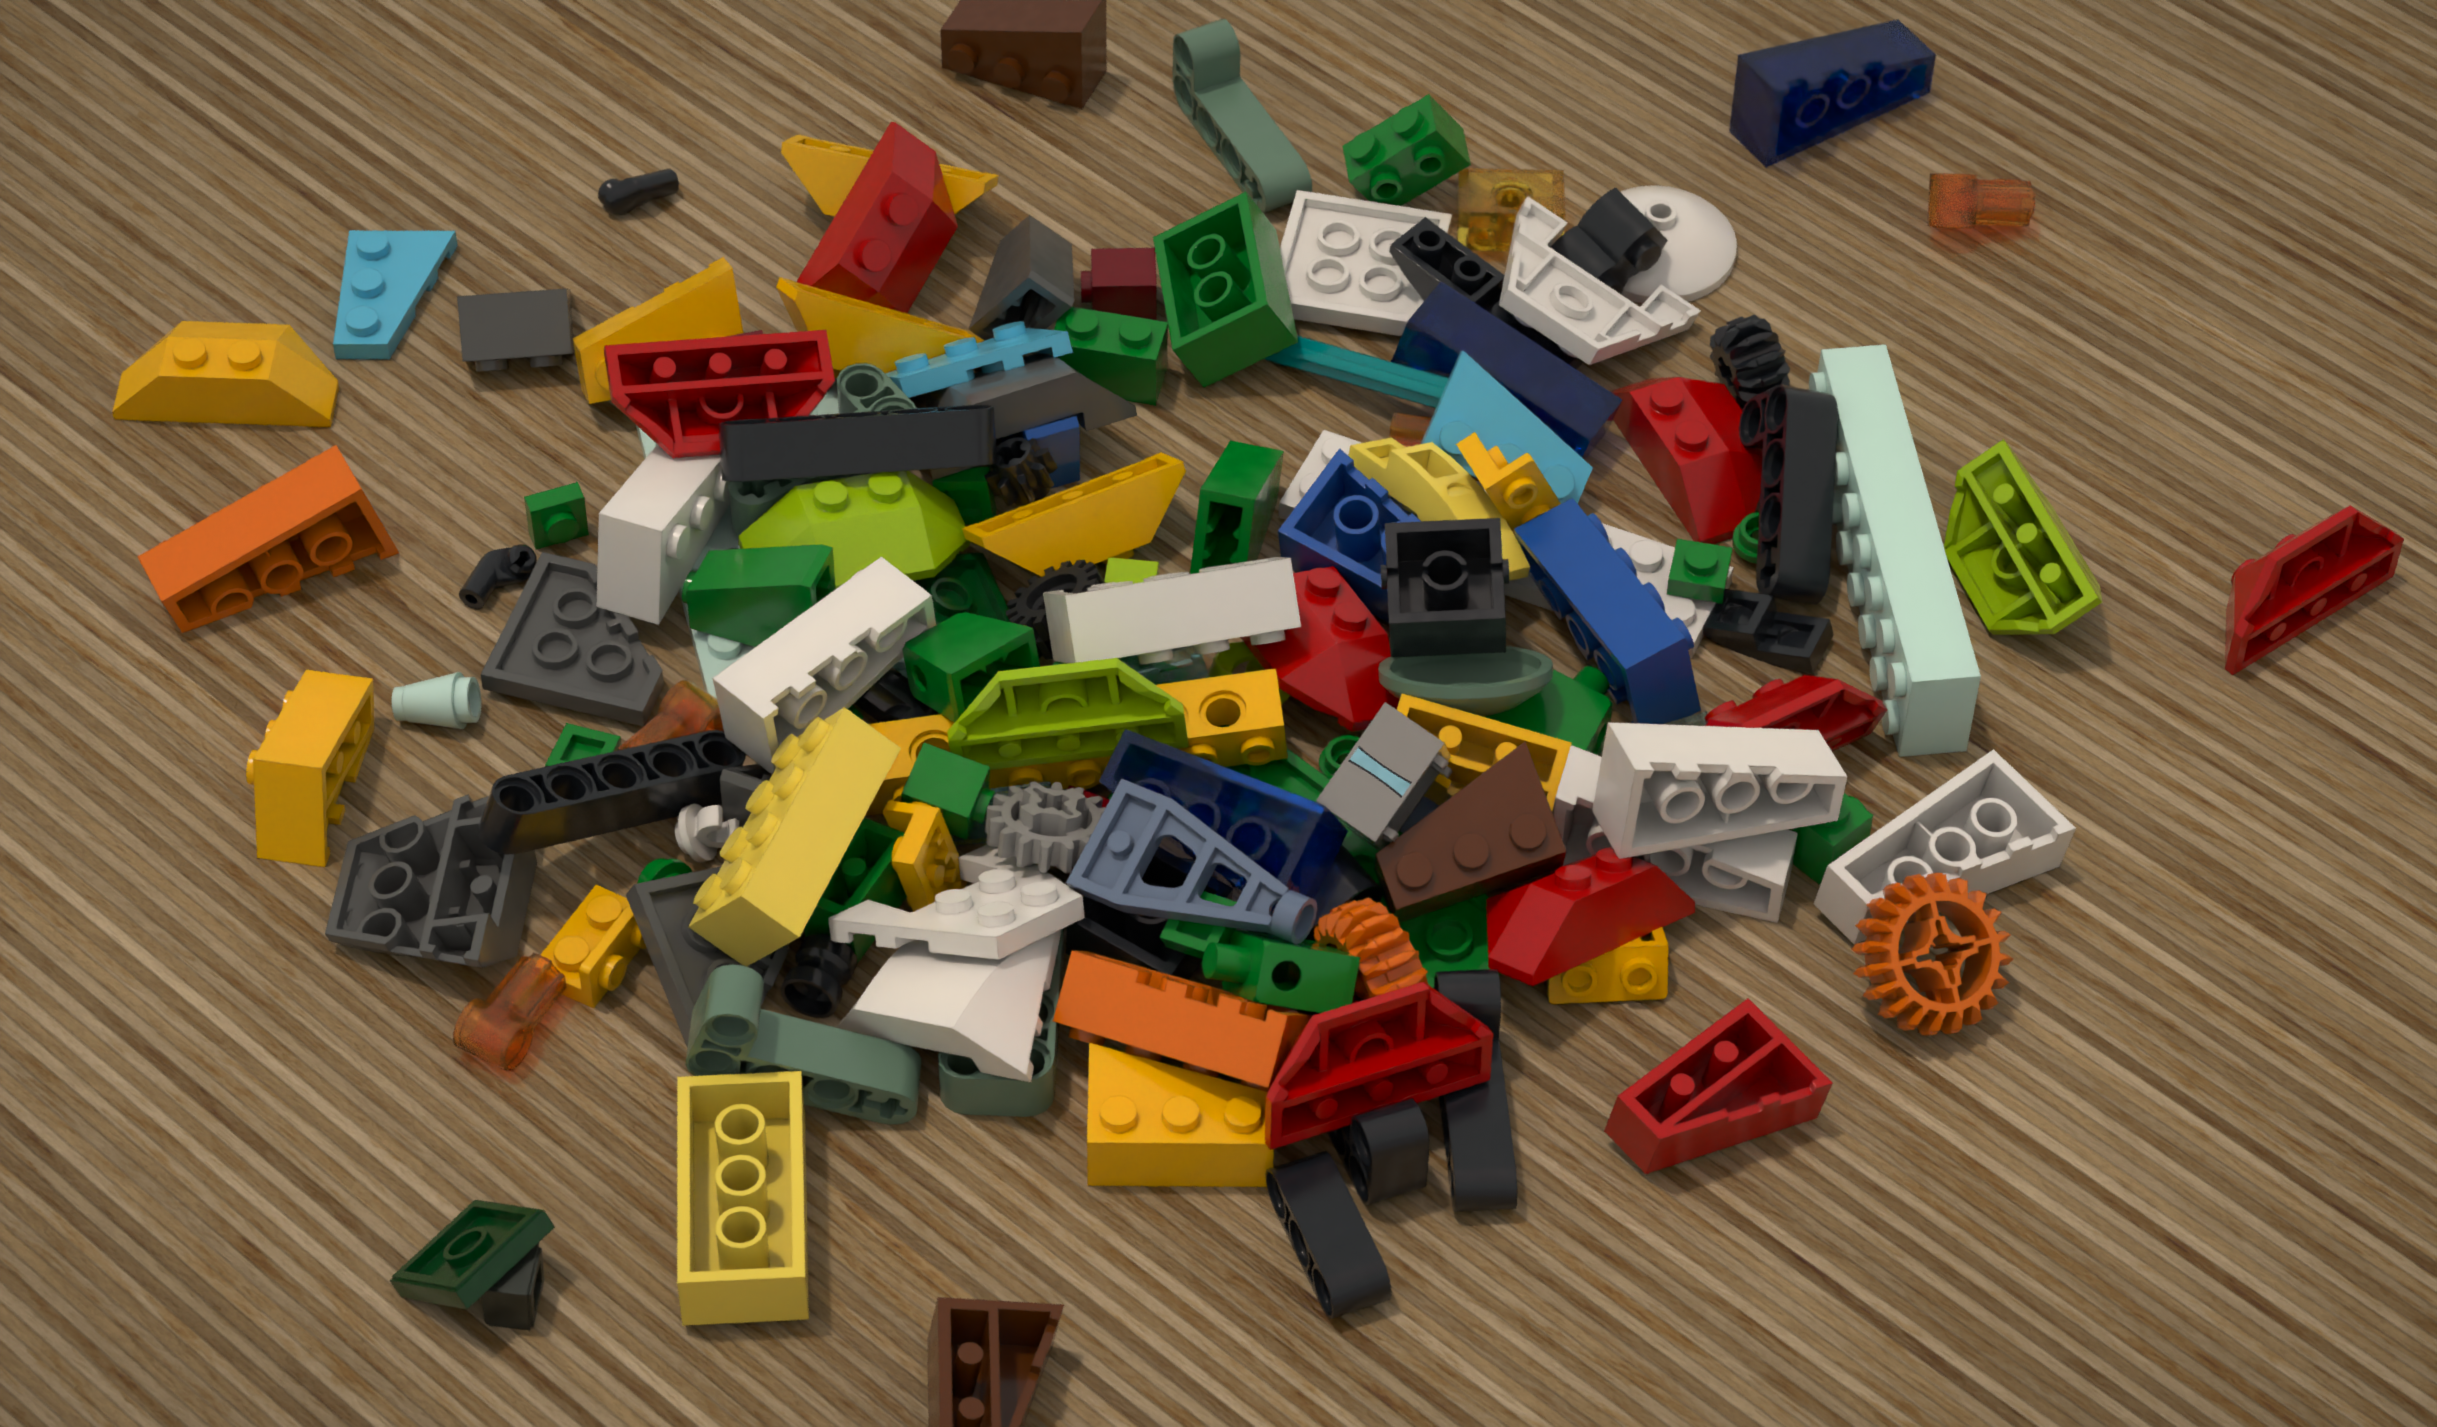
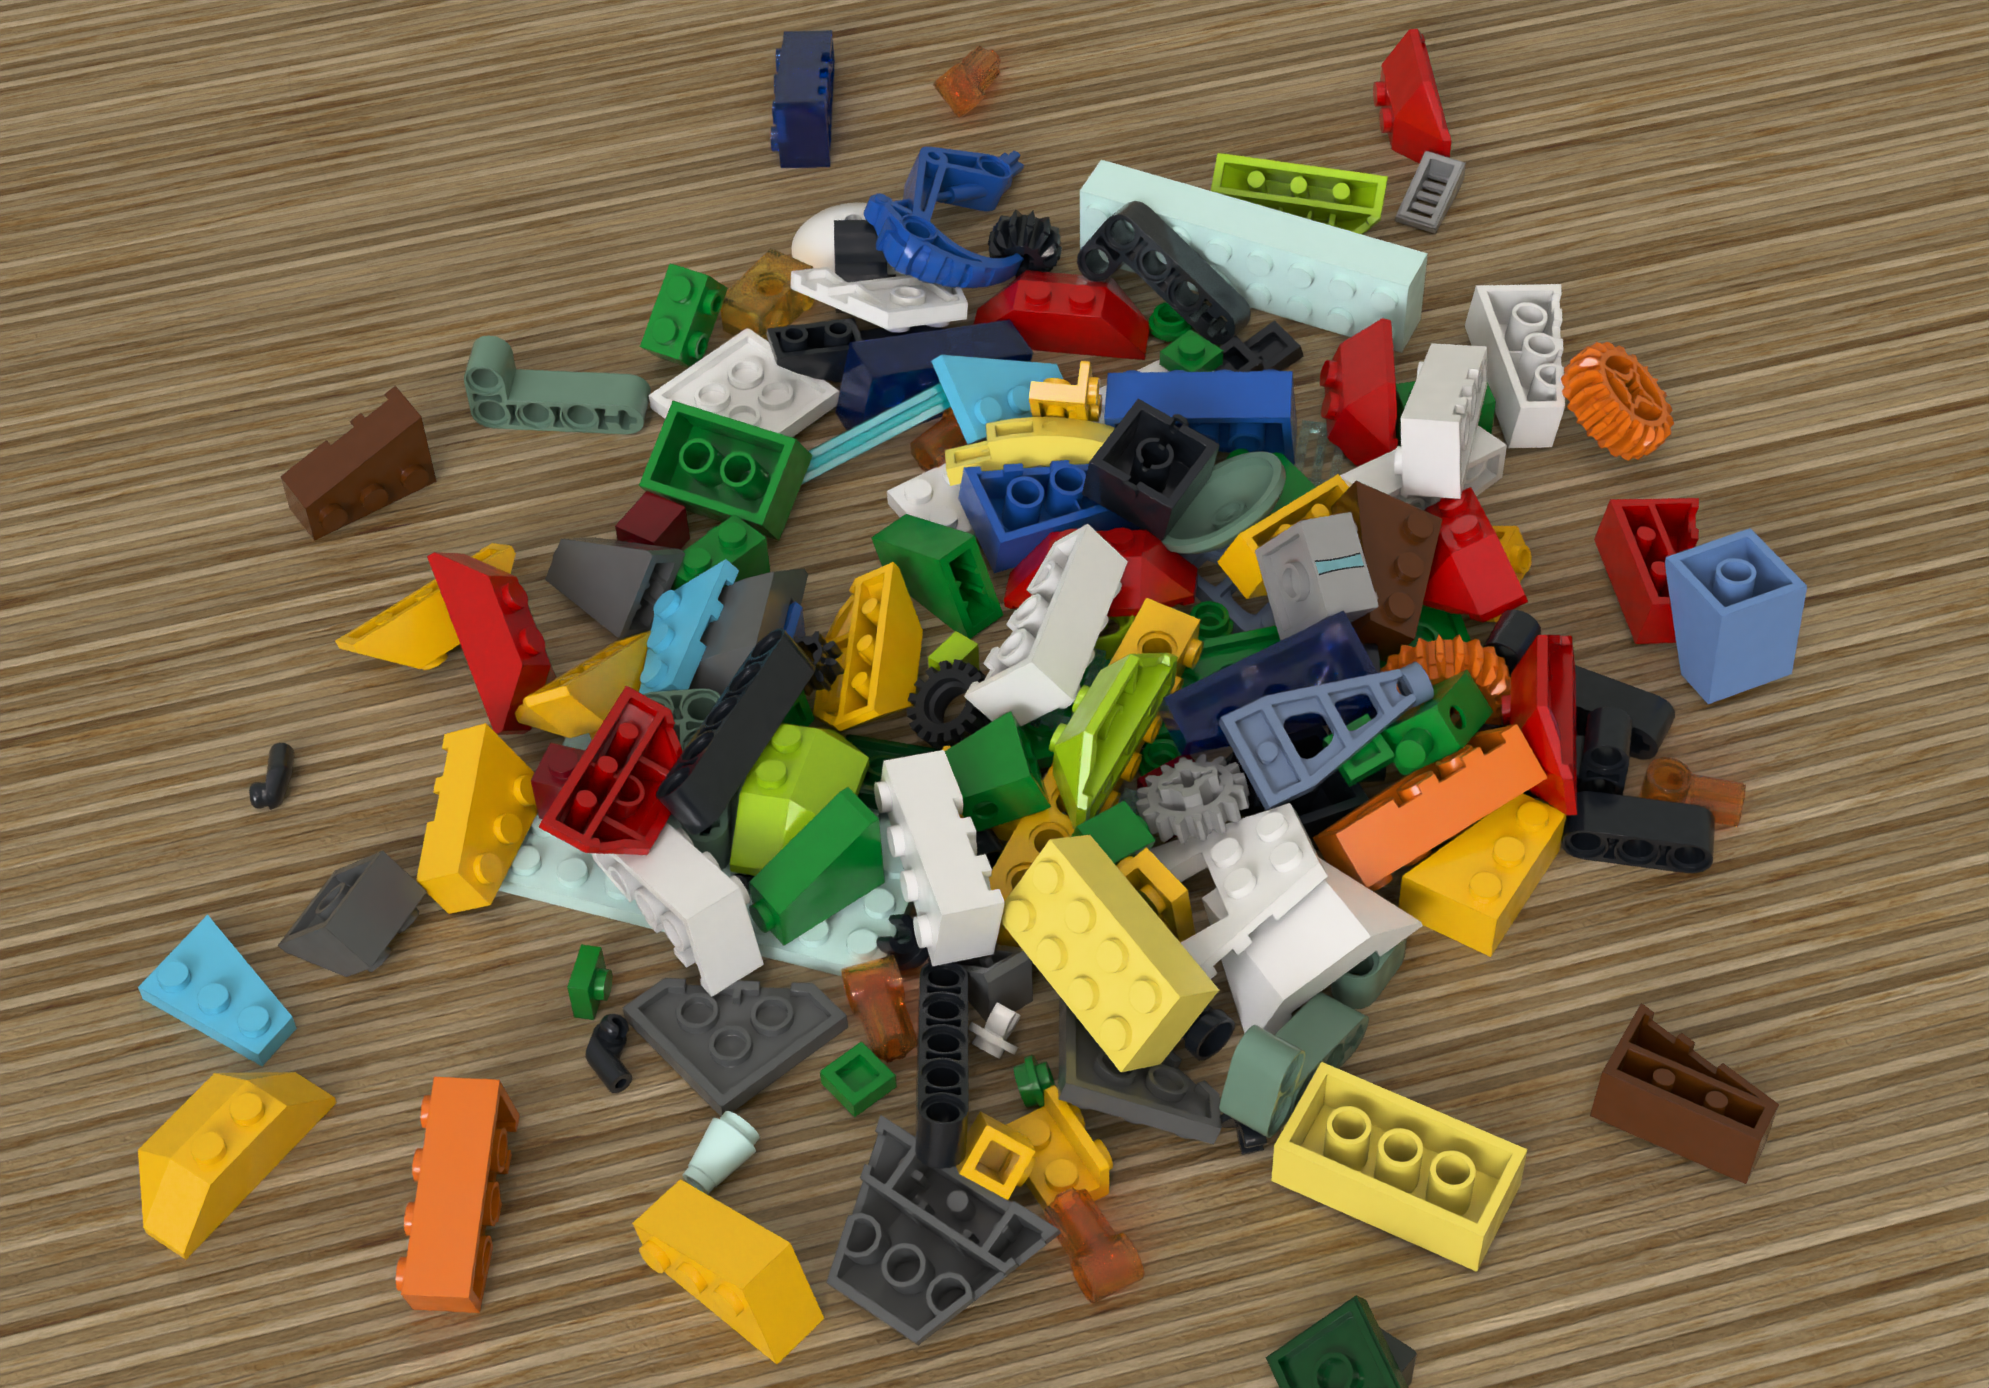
camera: 55 degrees left, 0 degrees up
none -> blue piece [864,146,1024,288]
none -> yellow brick [956,1111,1036,1200]
none -> light grey slope [1395,151,1466,234]
none -> clear orange piece [1638,757,1746,827]
none -> medium blue slope [1665,528,1807,704]

